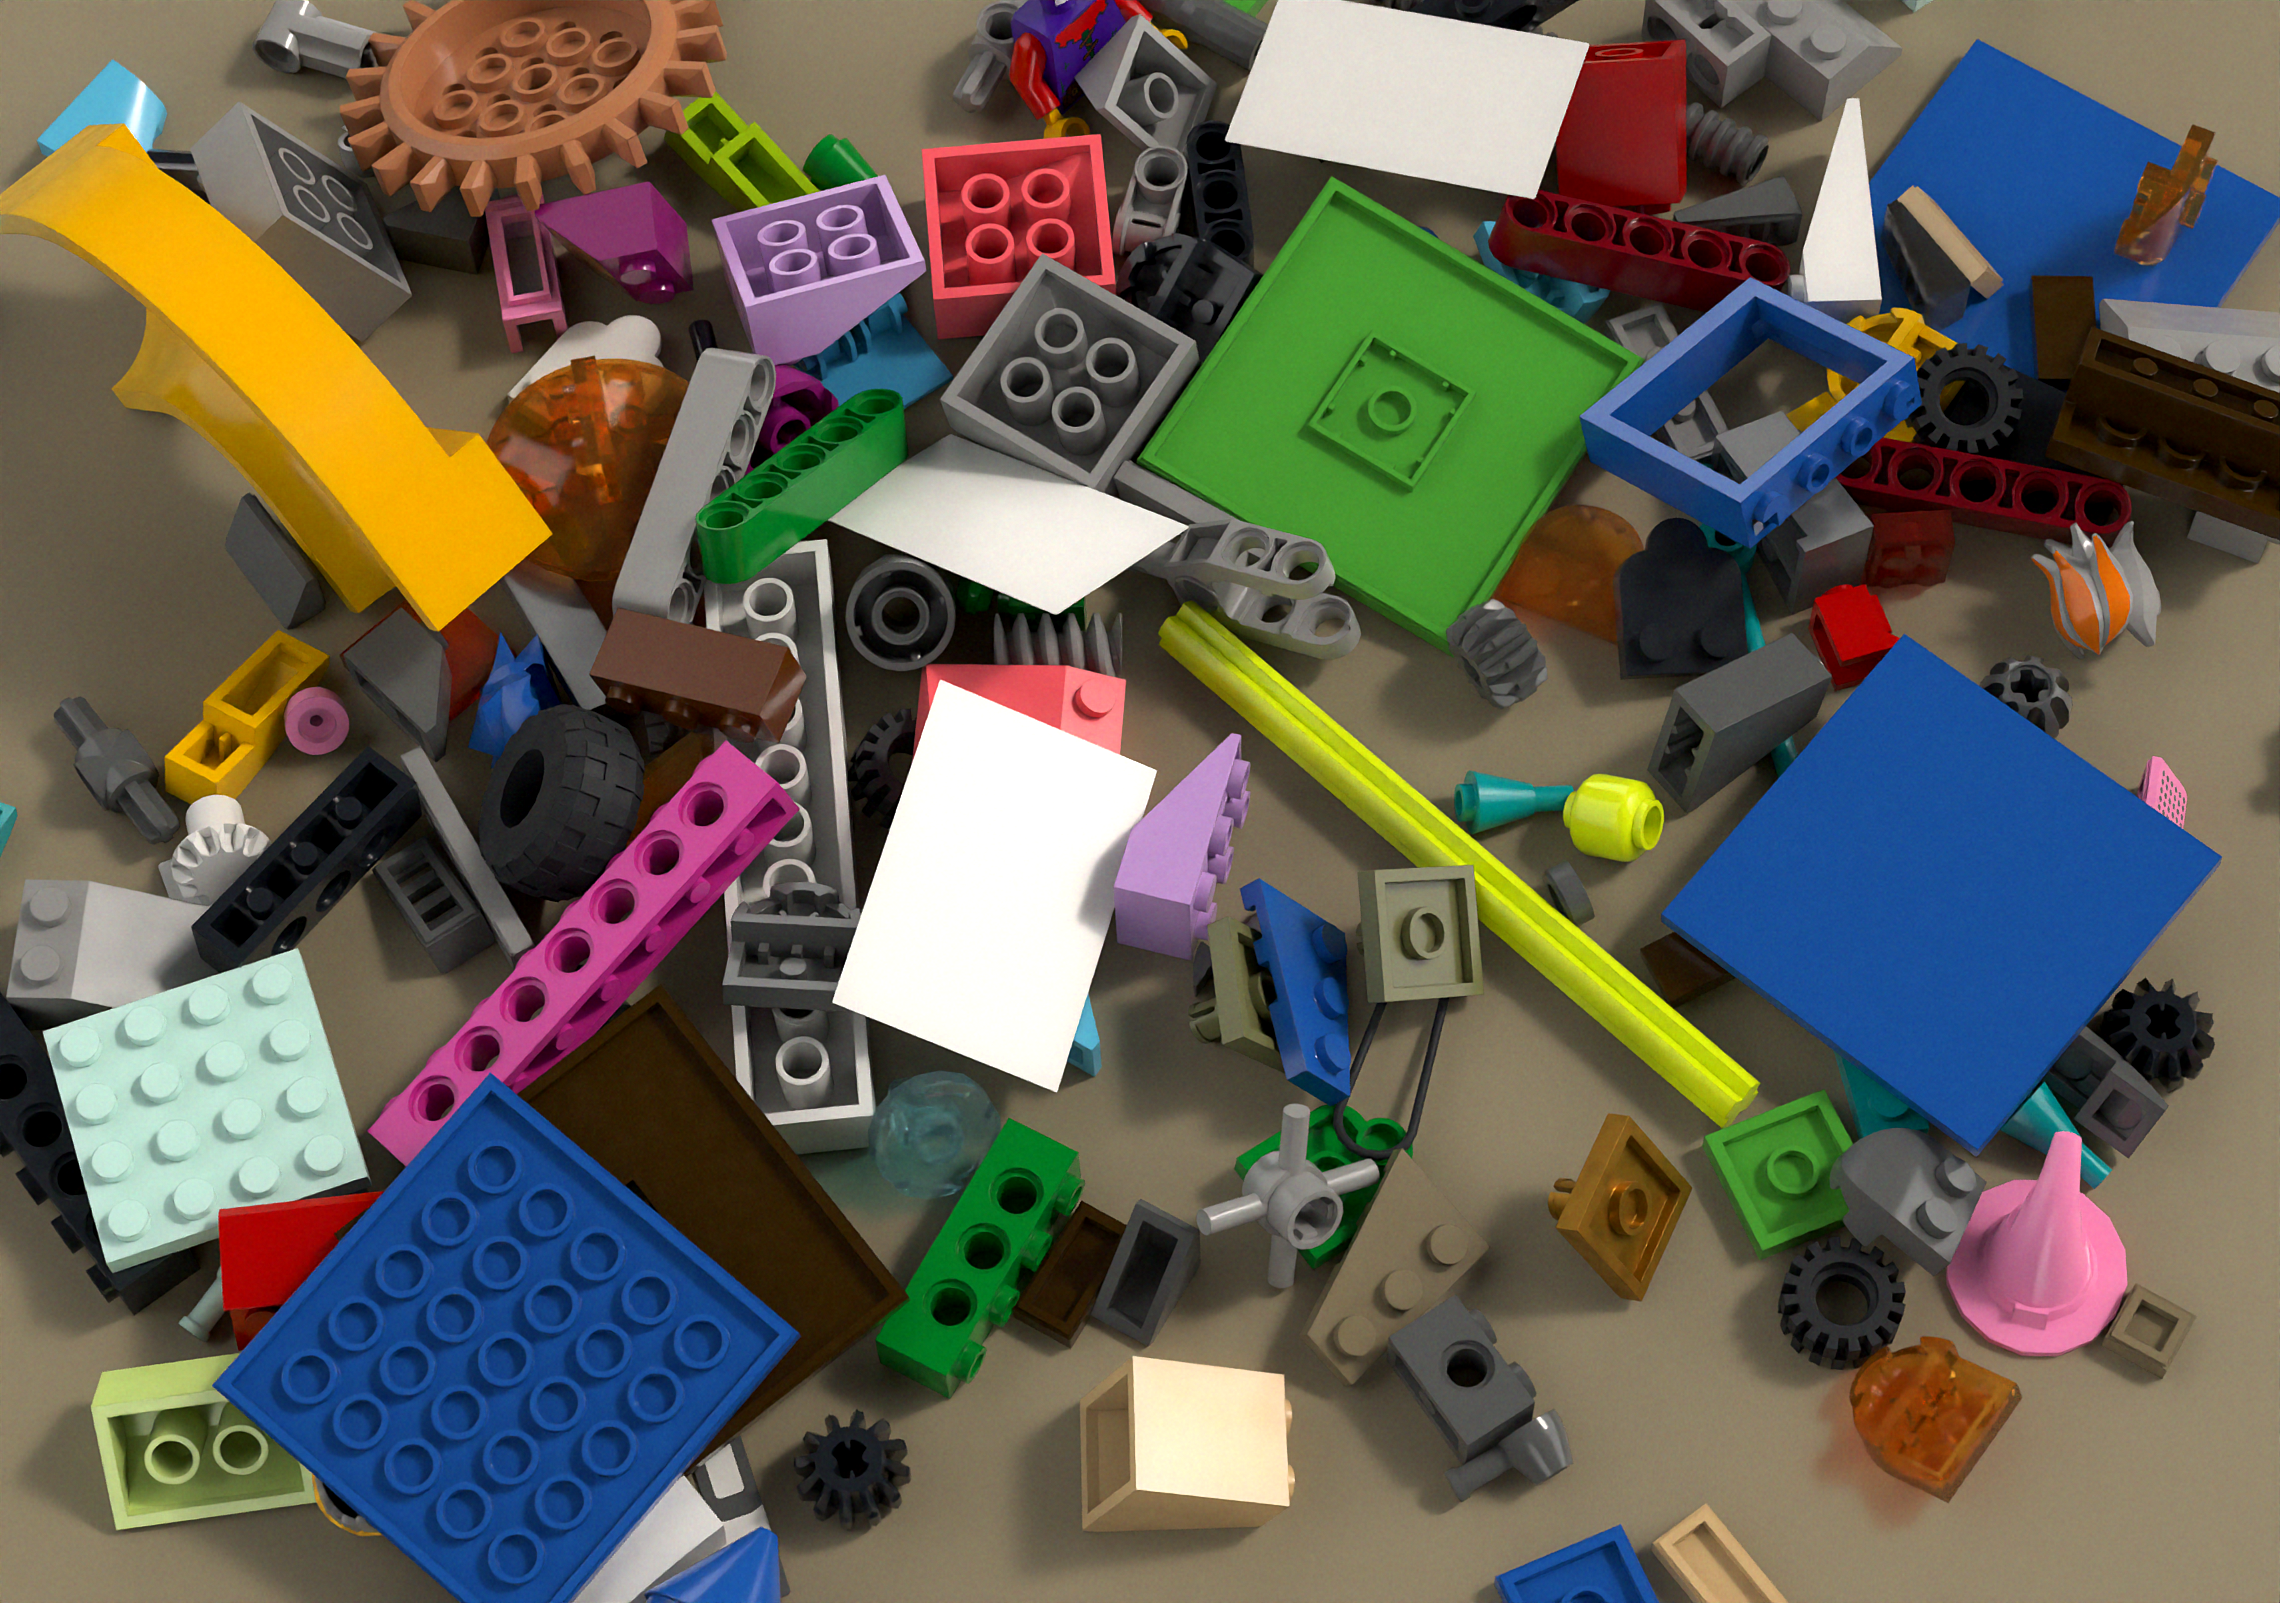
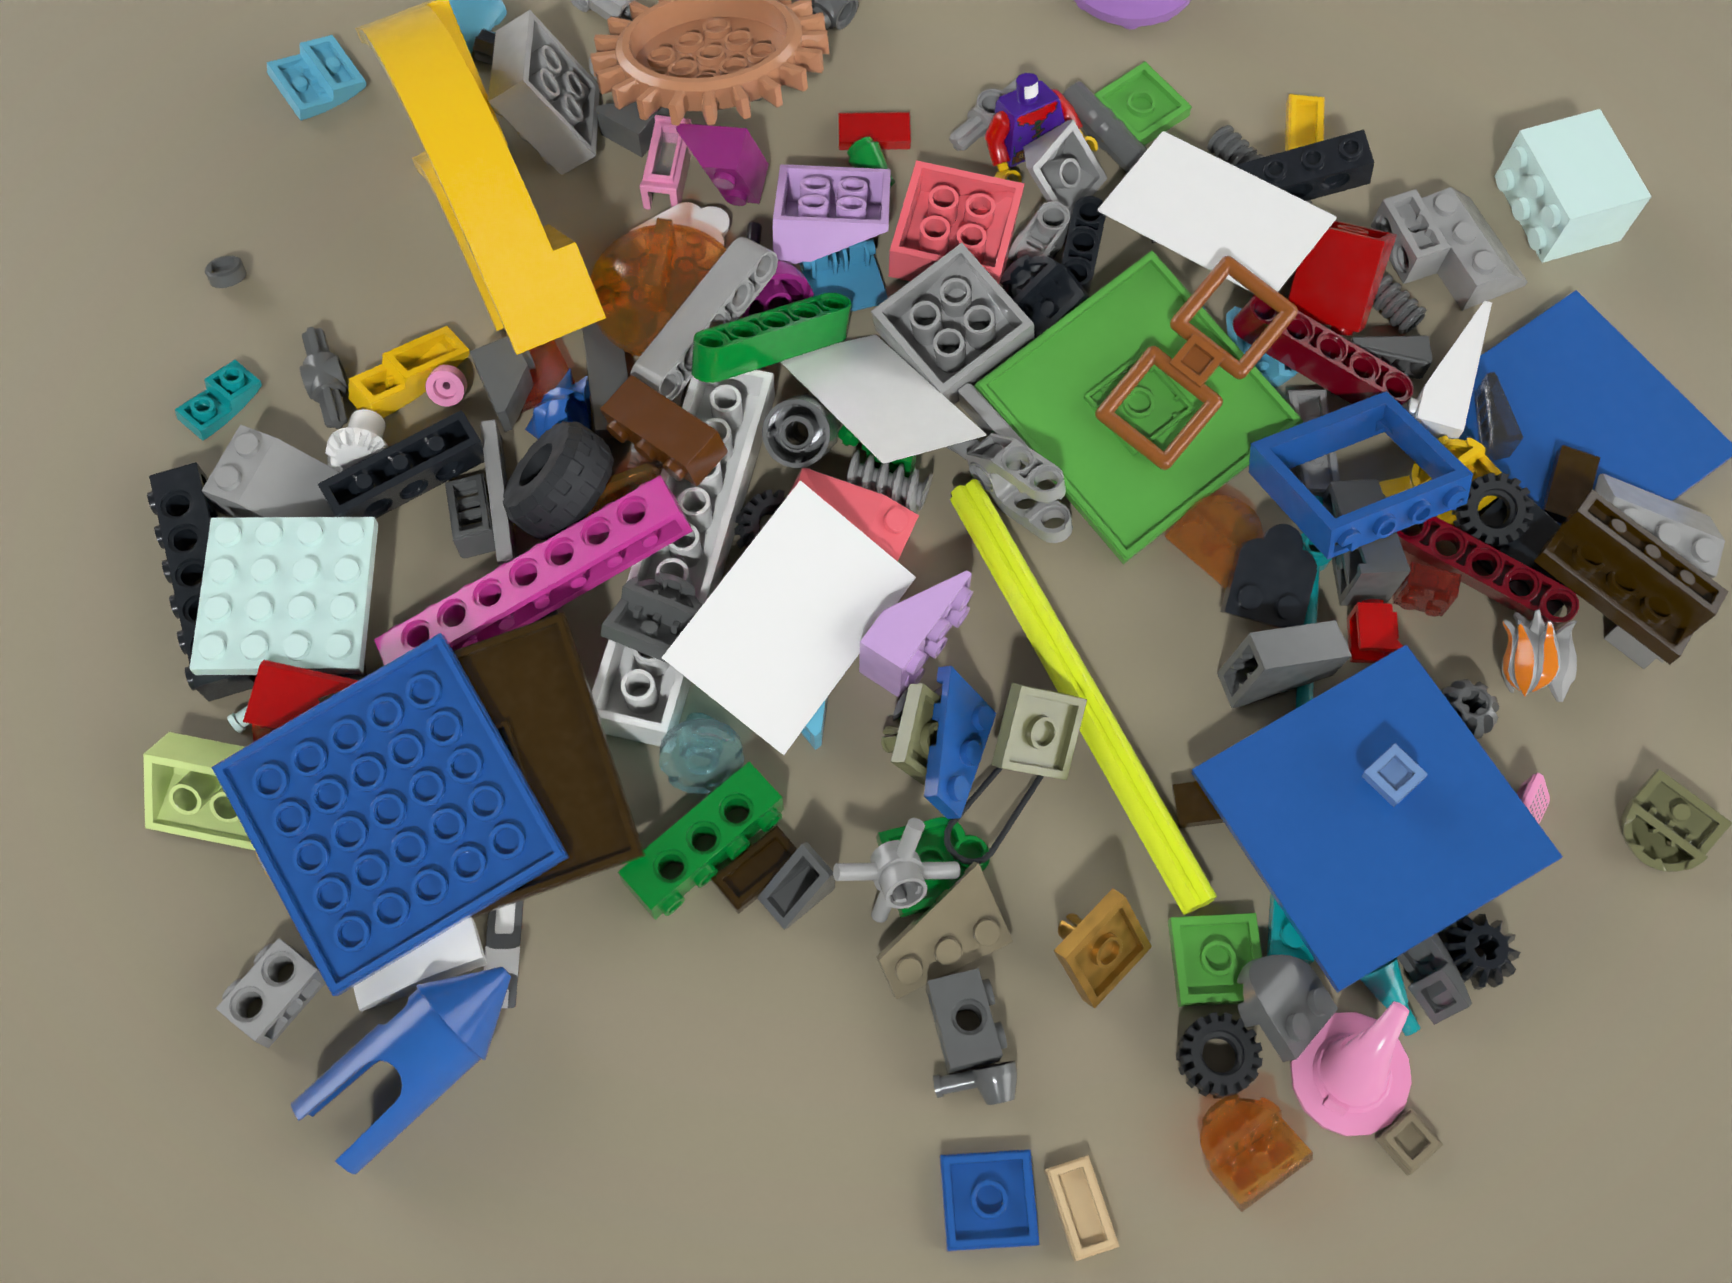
camera: 15 degrees right, 5 degrees up
dark grey slope [225,492,326,630] -> none
lime slope [663,91,820,212] -> none
black gear [794,1409,911,1531] -> none
slope [1080,1356,1295,1532] -> none
dark grey gear [1446,598,1548,709] -> none
teal cone [1454,770,1574,834] -> none
dark grey tile [1543,860,1595,927] -> none
neon yellow head [1563,774,1664,862] -> none
tan tile [1897,185,2004,299] -> none
clear orange slope [2114,124,2218,265] -> none
none -> red tile [838,112,911,150]
none -> dark orange bar [1095,256,1298,470]
none -> medium blue tile [1362,743,1428,807]

